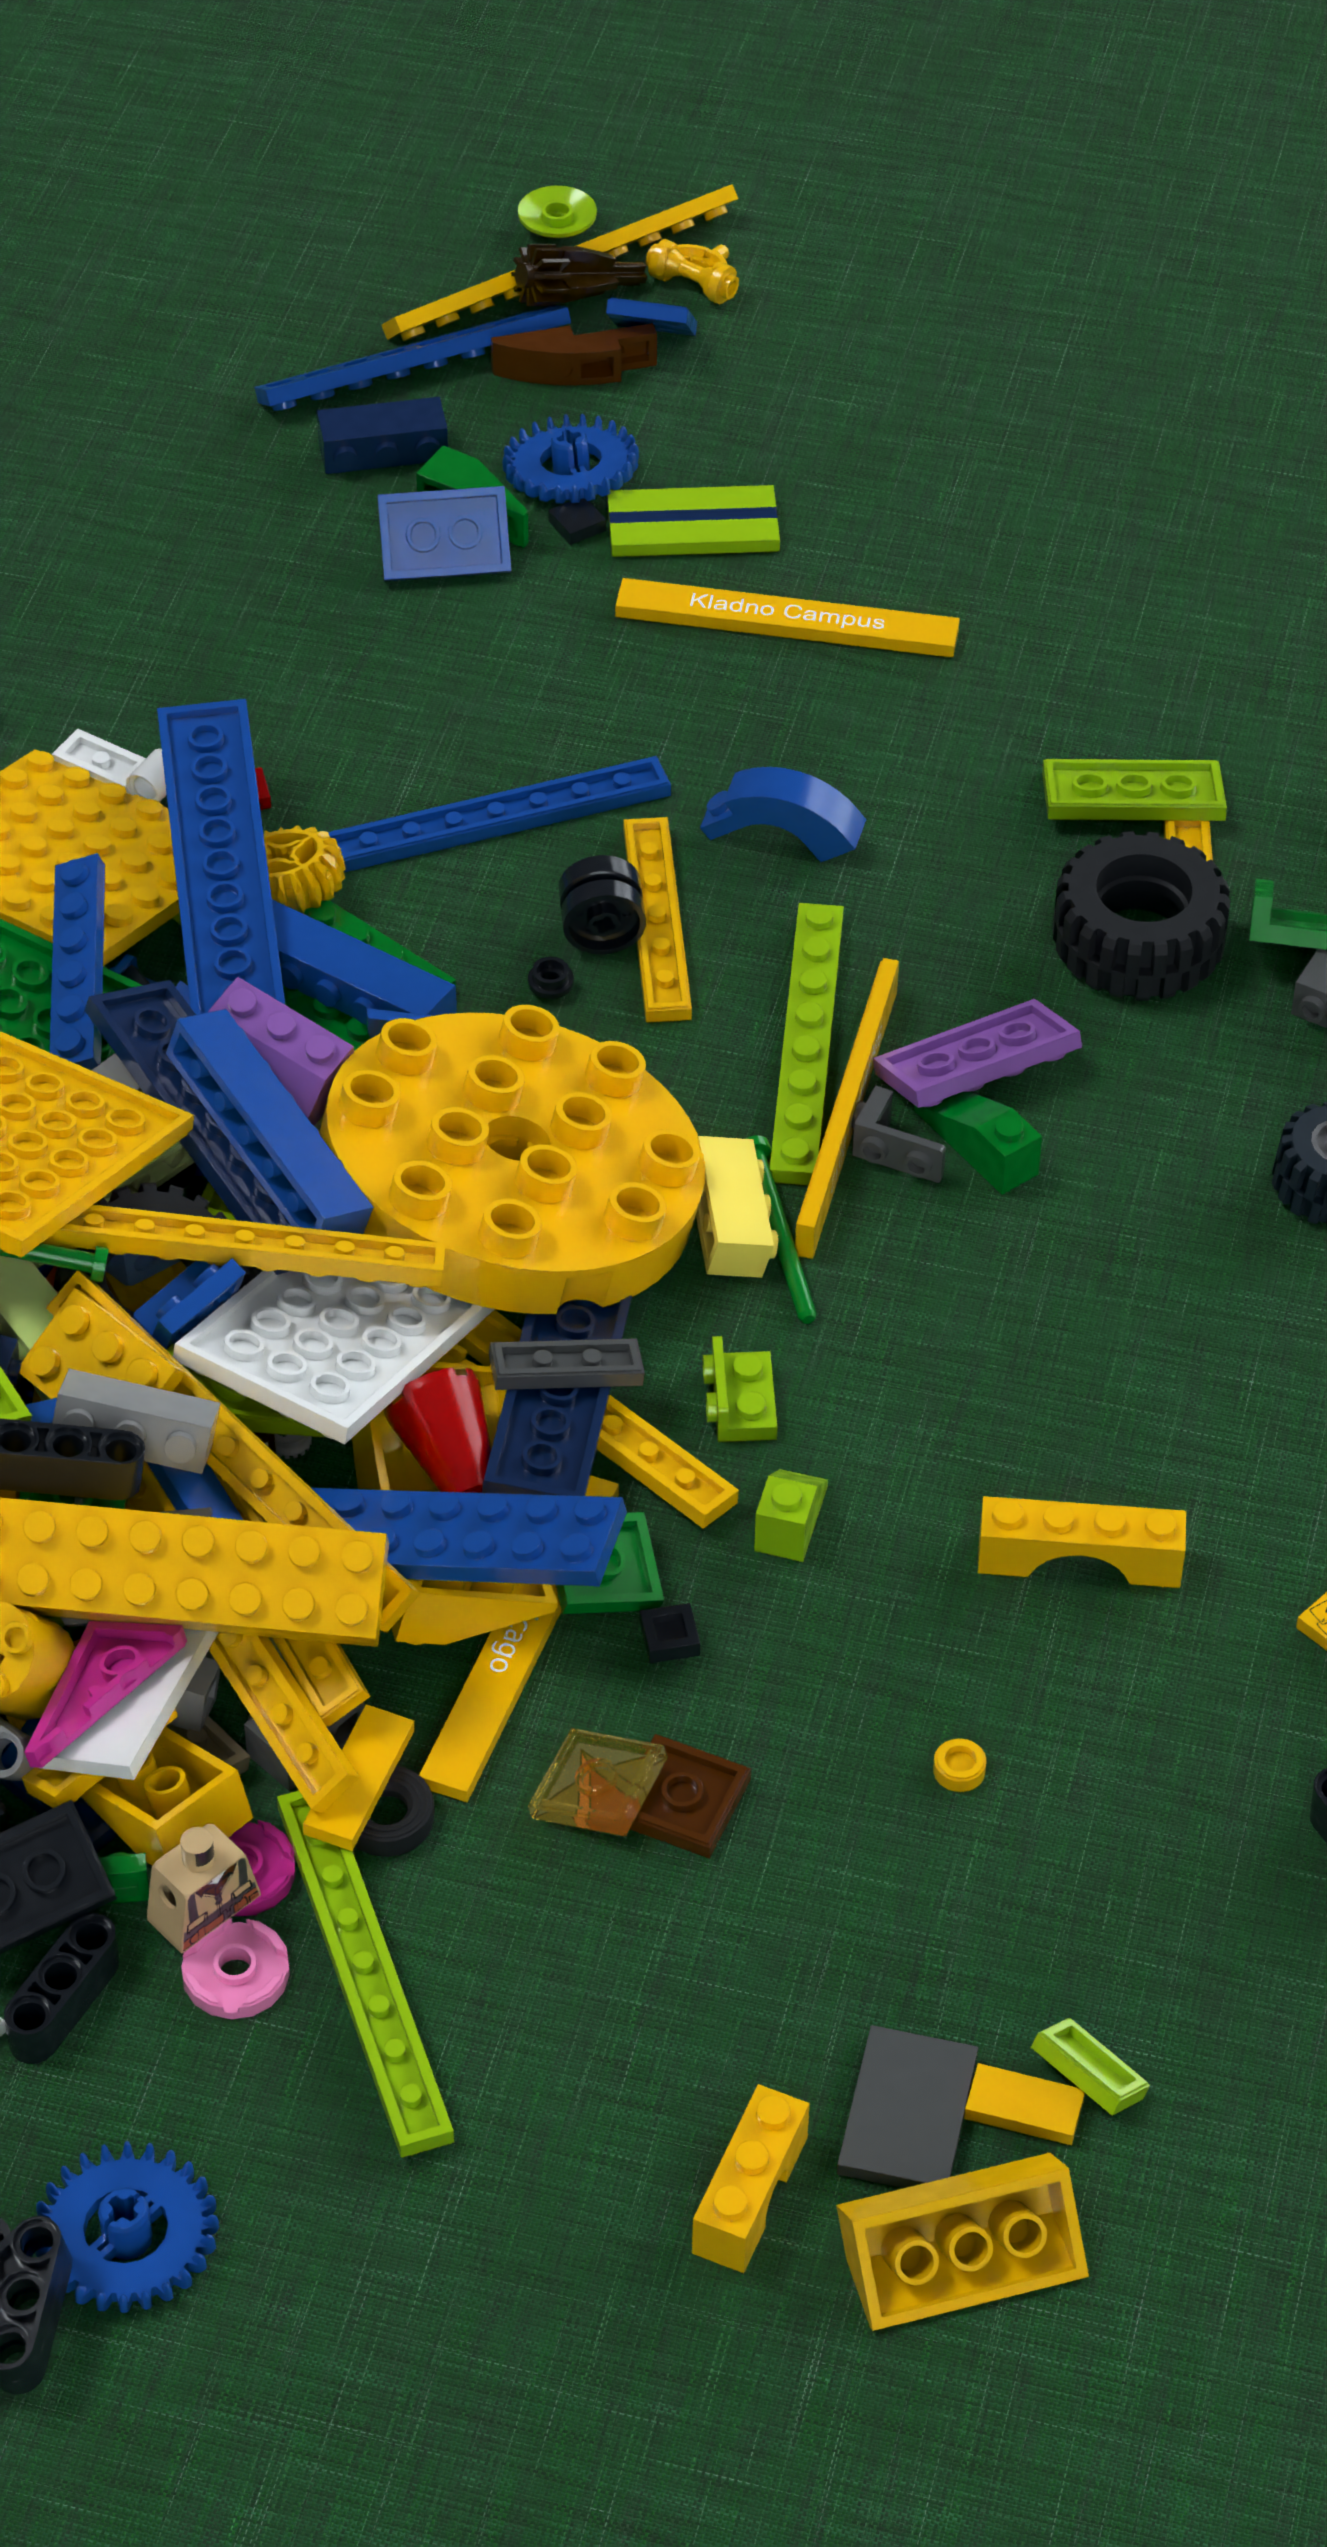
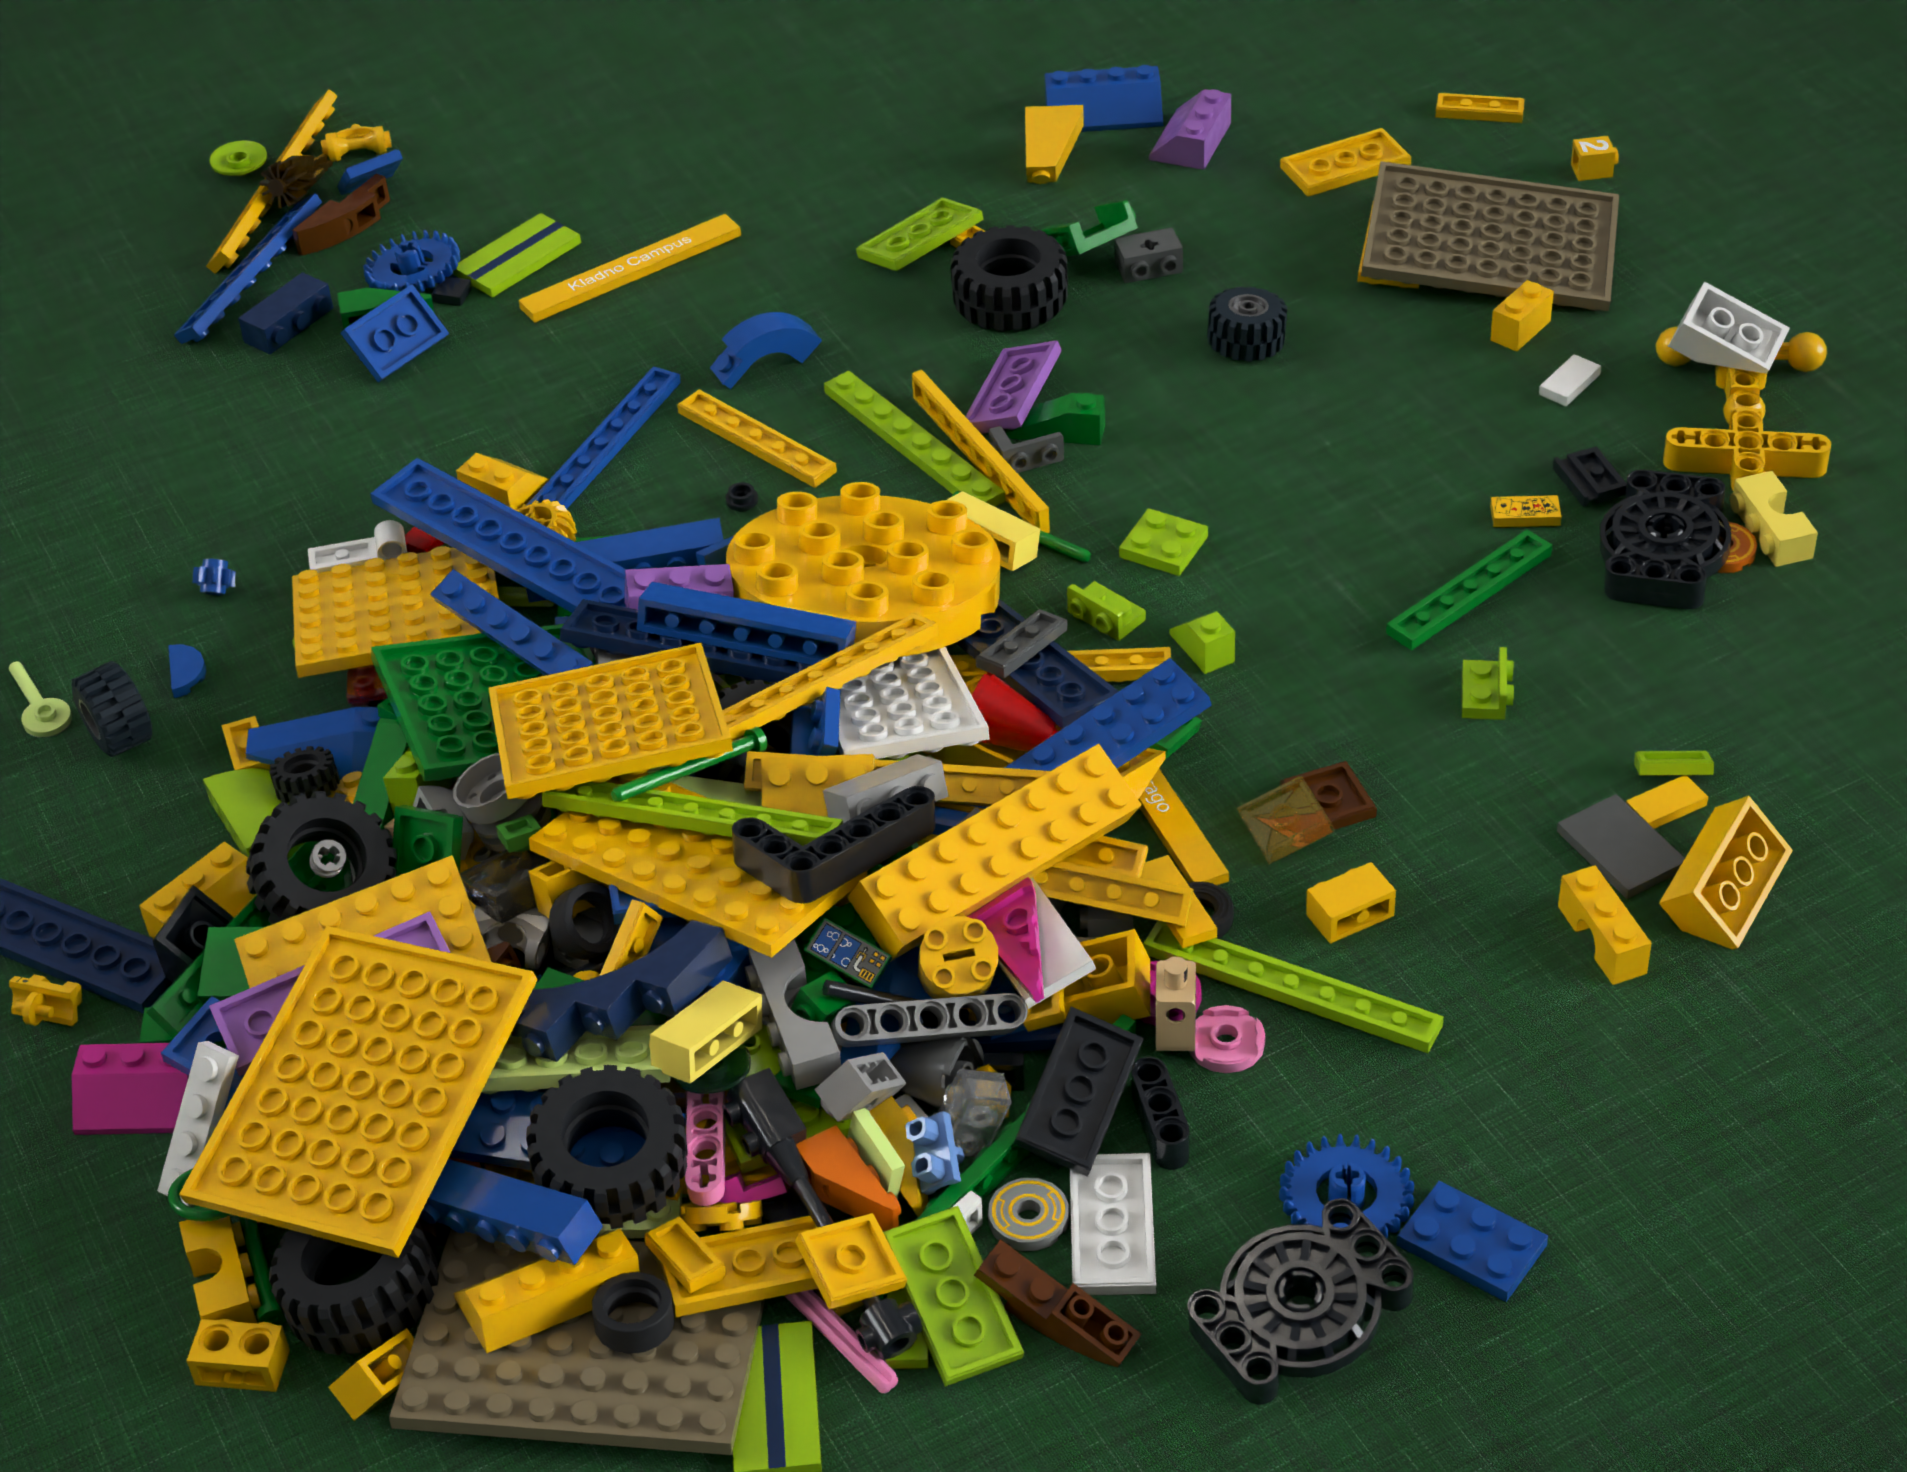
camera: 40 degrees left, 5 degrees down
black wheel [558,855,646,954] -> none
black plate [640,1603,700,1663] -> none
yellow tile [933,1739,986,1792] -> none
yellow arch [977,1496,1186,1588] -> none
none -> yellow slope [456,453,549,510]
none -> lime plate [1119,508,1208,576]
none -> yellow brick [1306,862,1396,944]
none -> green plate [1386,529,1553,651]
none -> blue plate [1397,1181,1548,1302]
none -> lime bracket [1462,647,1514,720]

